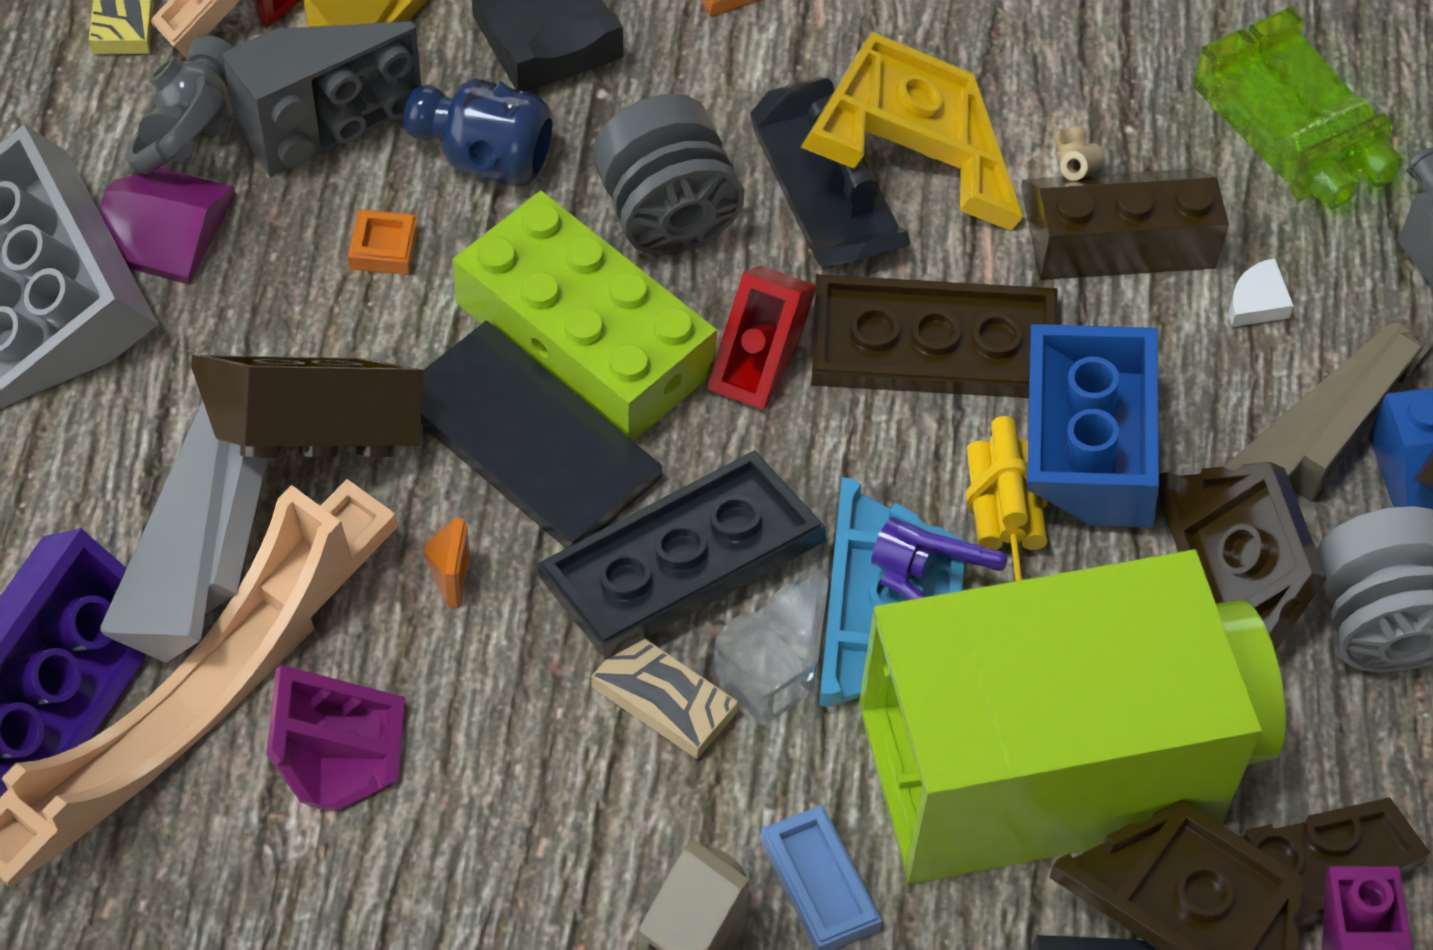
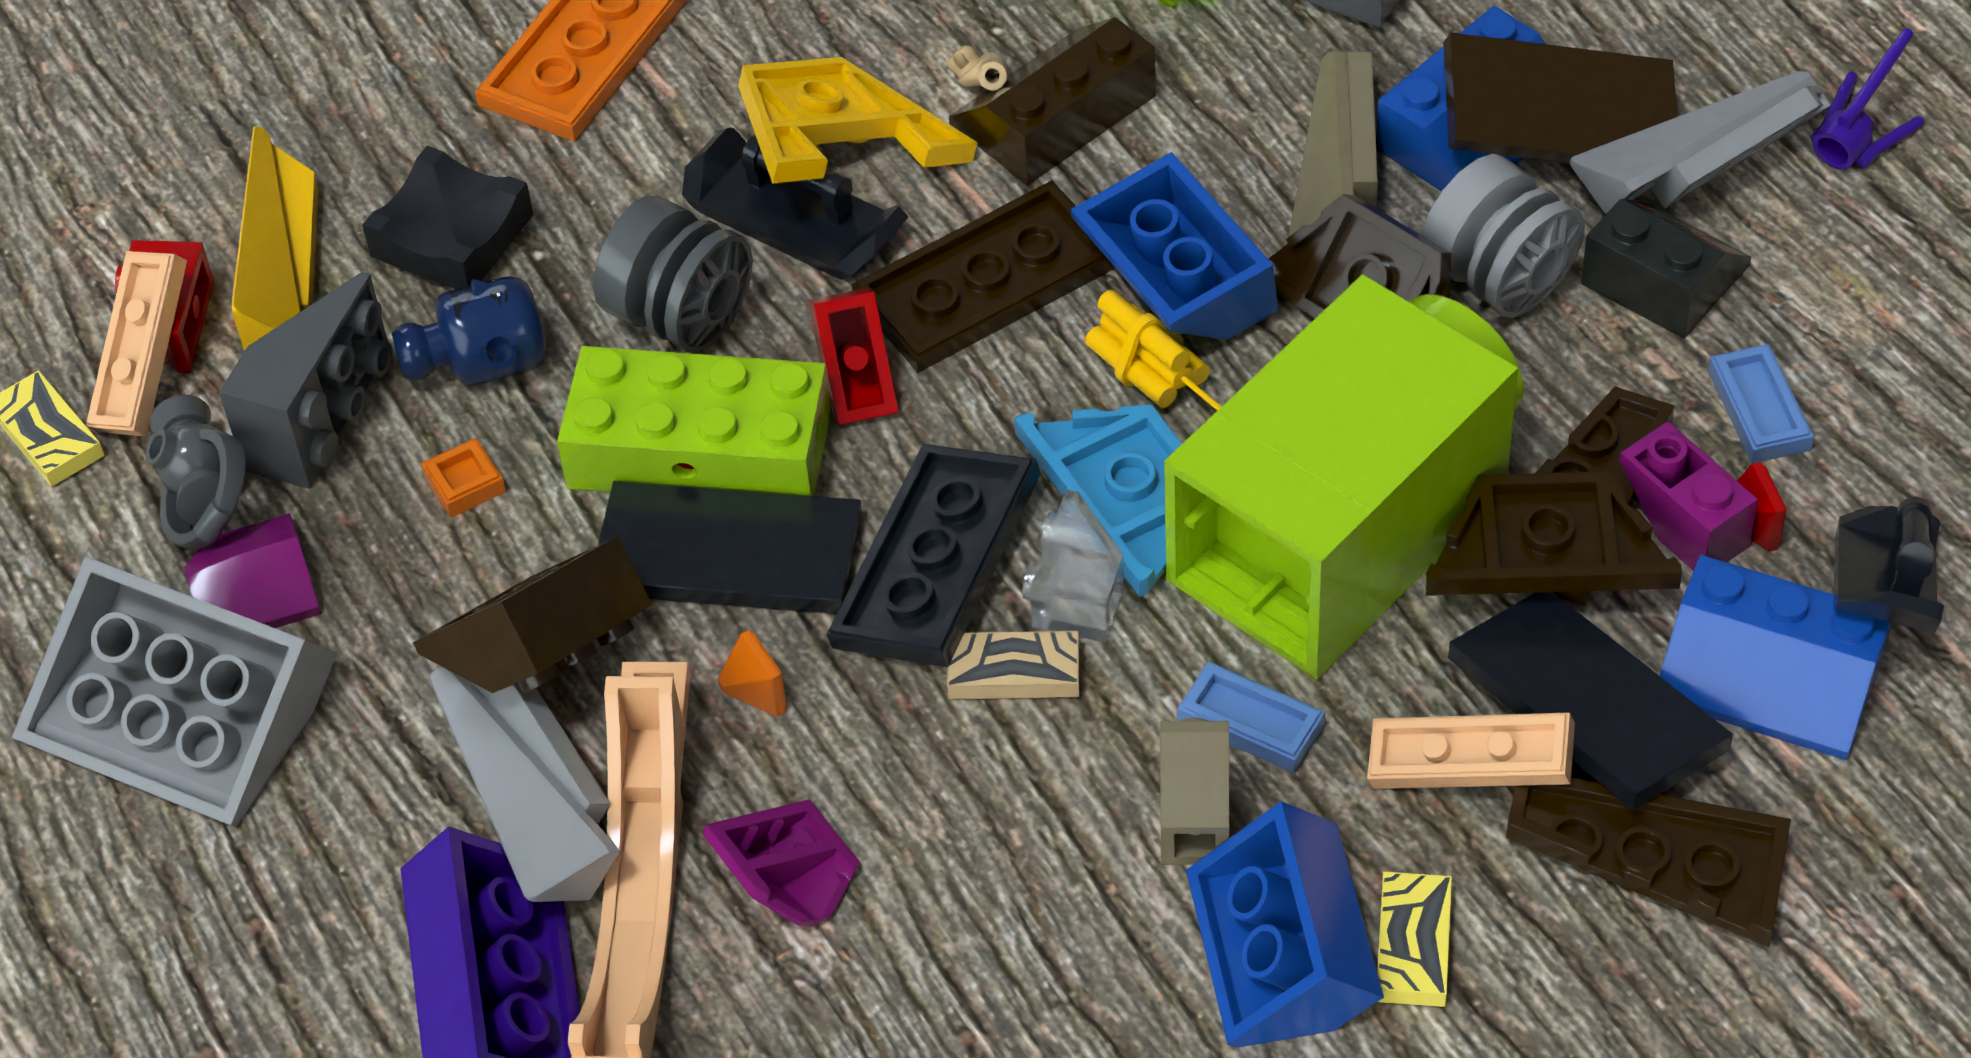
camera: 30 degrees left, 5 degrees down
dark purple plant [871,517,1008,600] -> none
white tile [1229,258,1293,327] -> none

